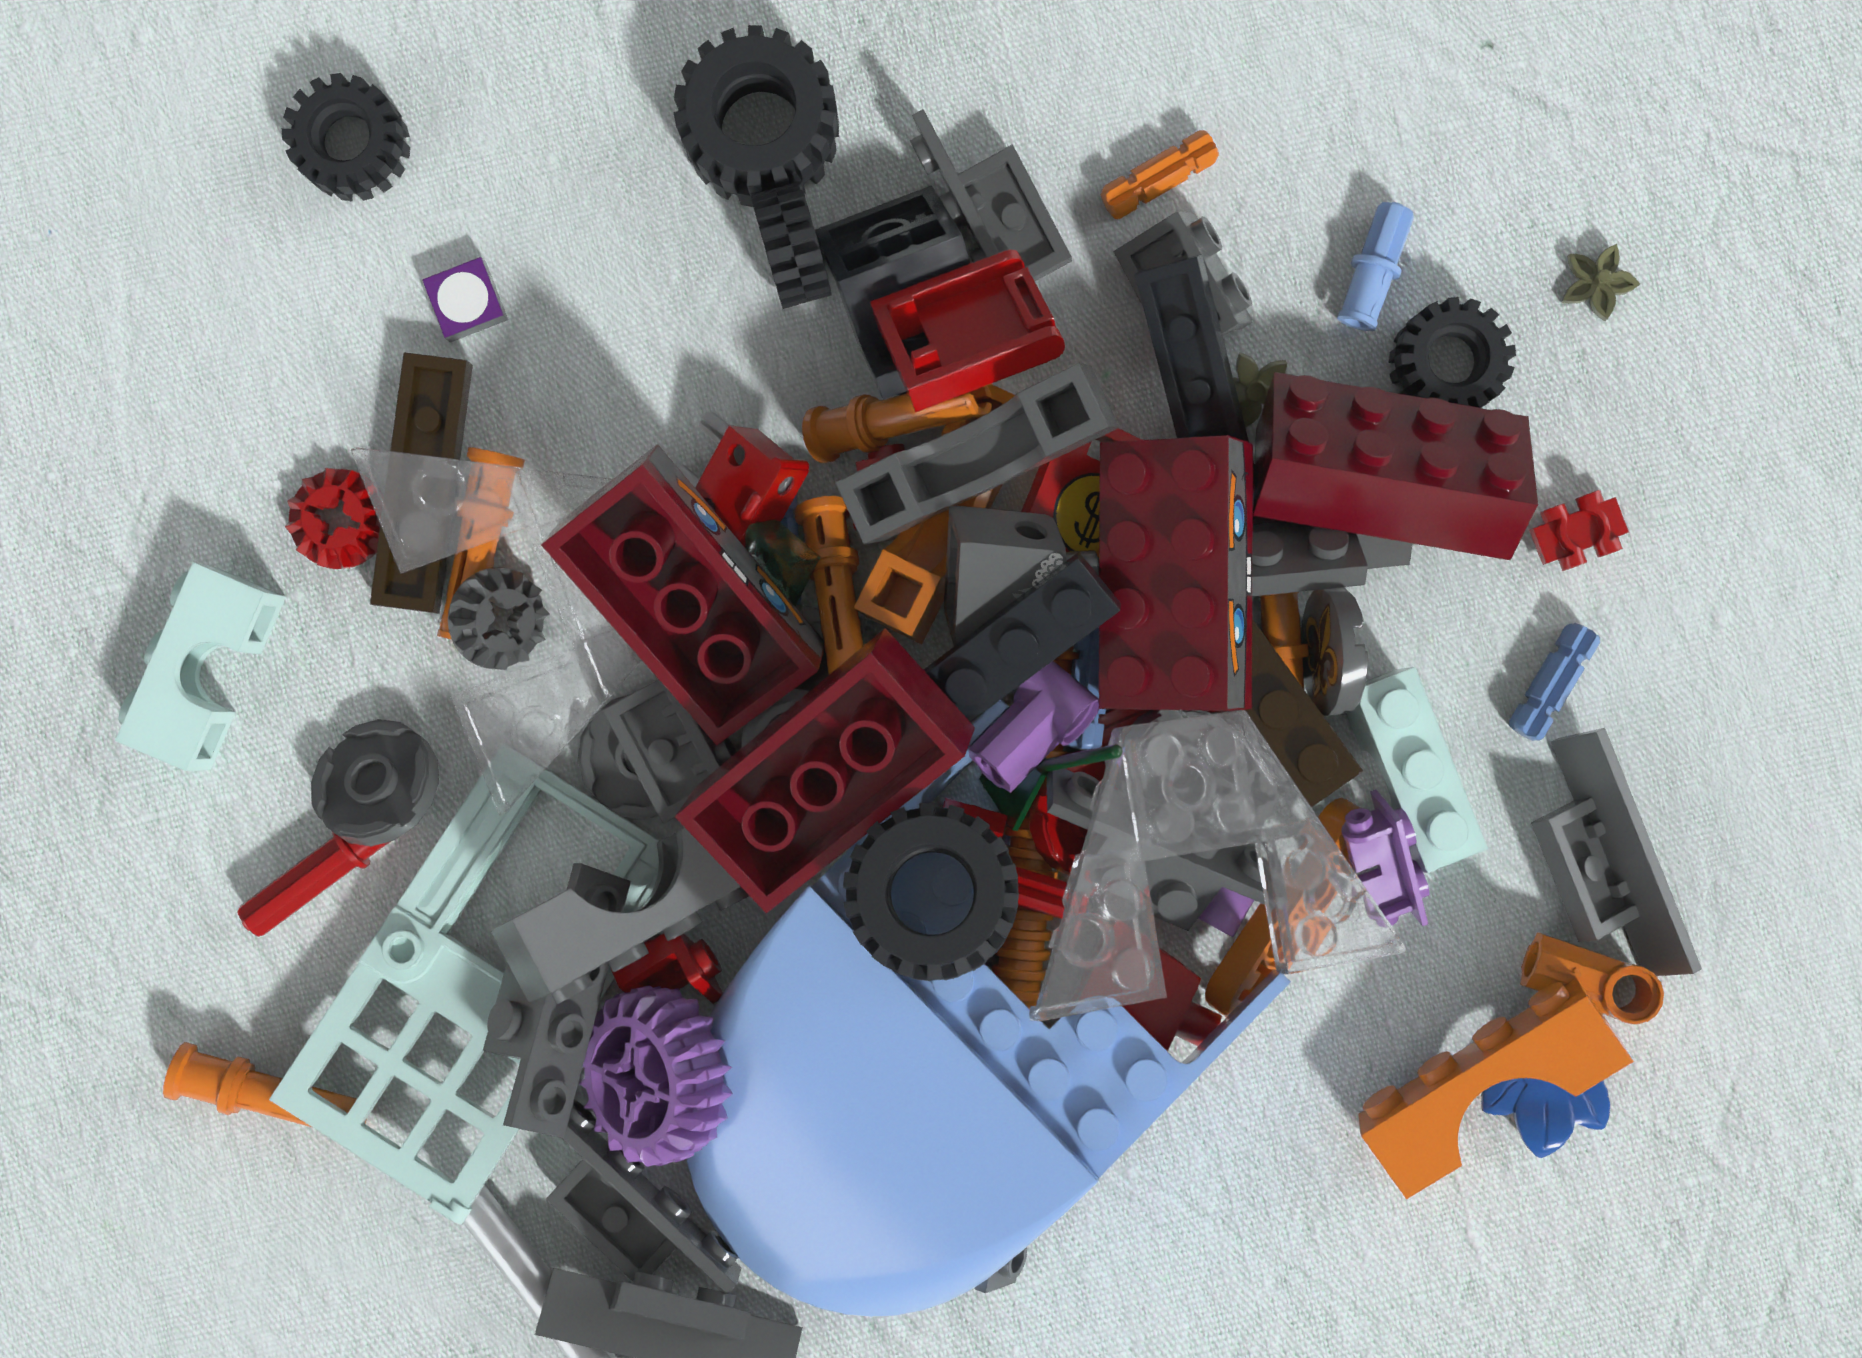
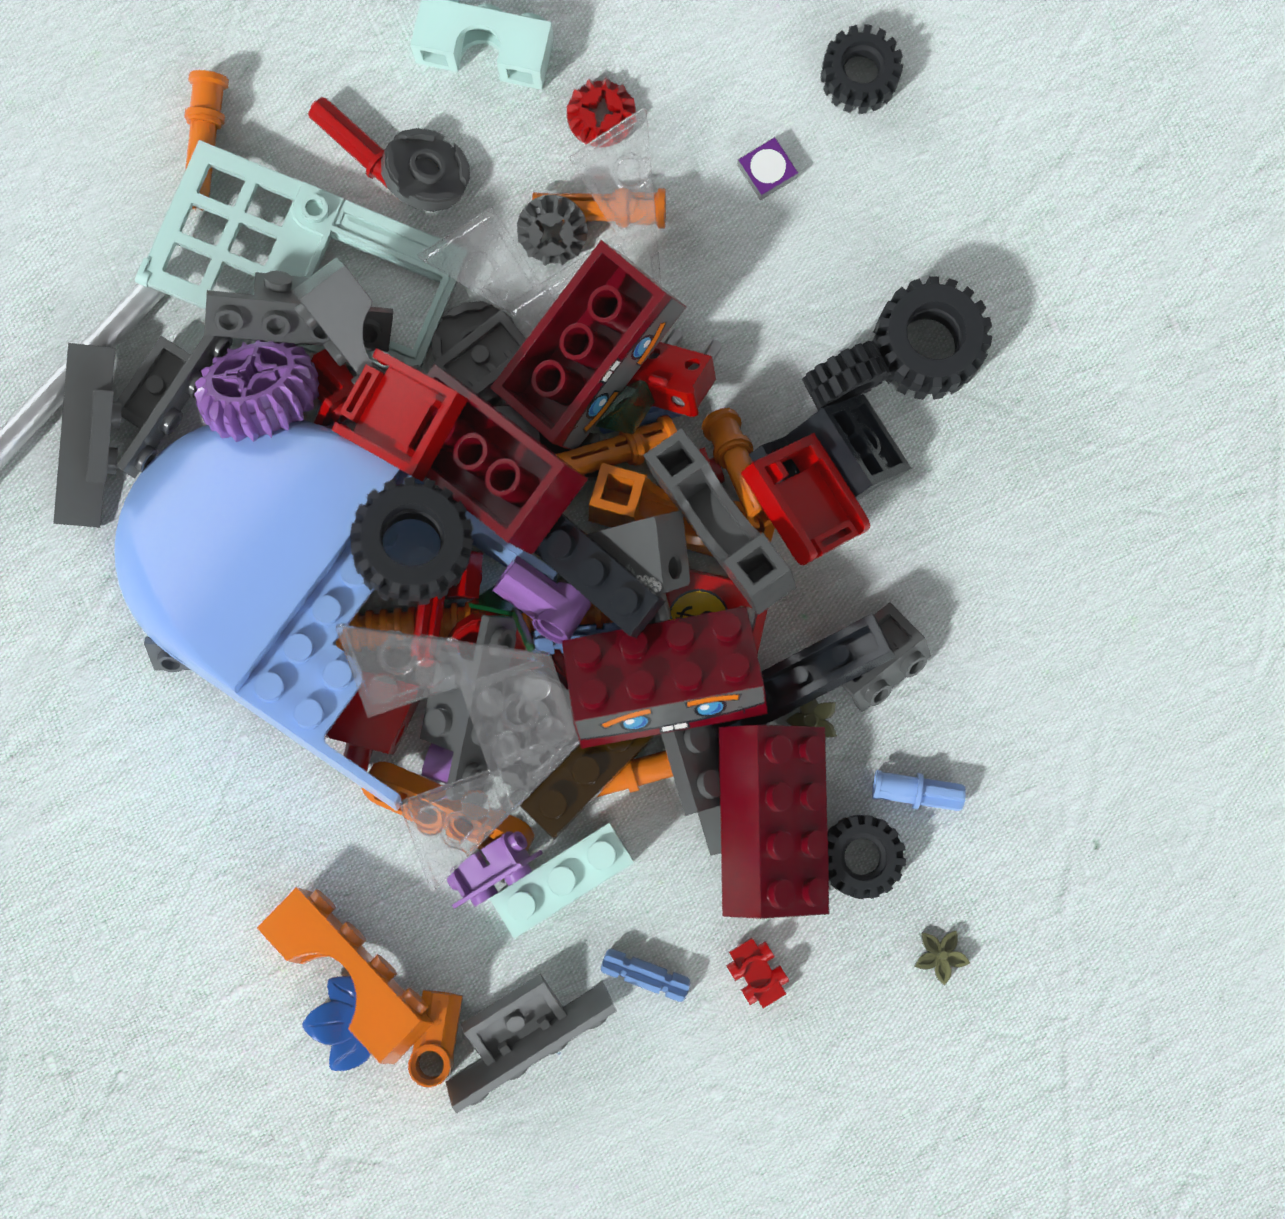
camera: 80 degrees right, 5 degrees down
dark brown plate [370,352,473,614] -> none
dark grey bracket [910,109,1072,281] -> none
orange axle [1100,130,1219,219] -> none
dark grey tile [1301,587,1368,716] -> none
none -> red container [331,348,468,481]

